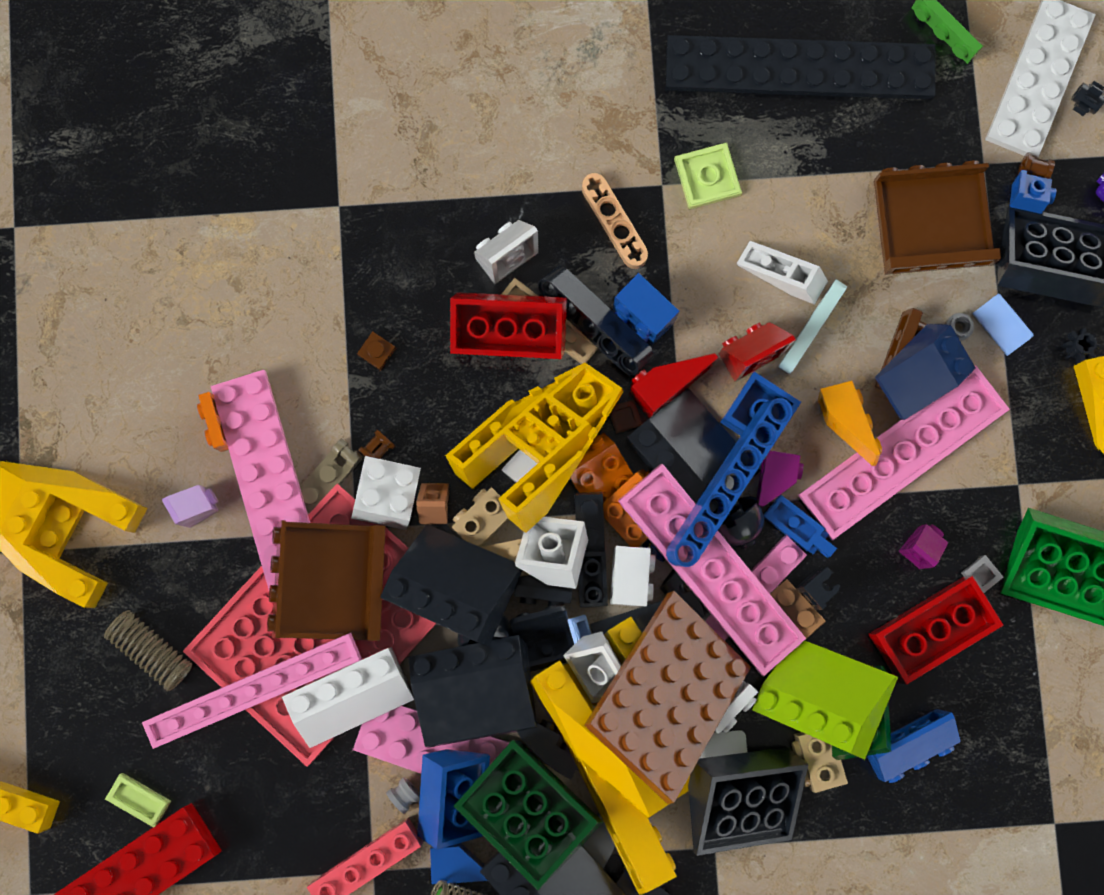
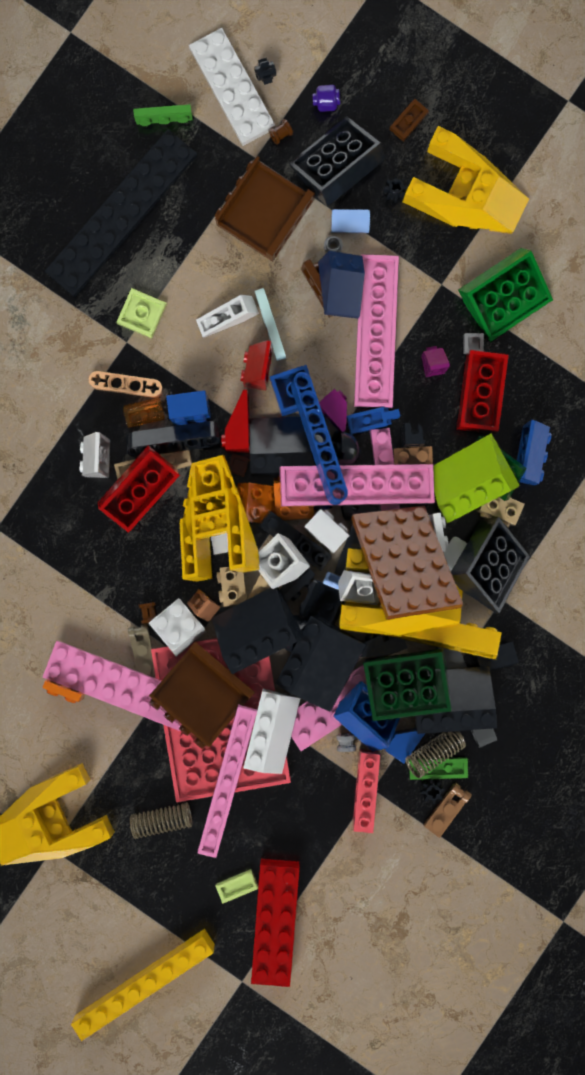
camera: 50 degrees left, 5 degrees up
lavender slope [162,485,219,528] -> none
reddish brown plate [357,331,396,371] -> none
light orange slope [817,381,882,466] -> none
blue brick [1010,170,1056,214] -> none
none -> clear orange slope [123,397,165,428]

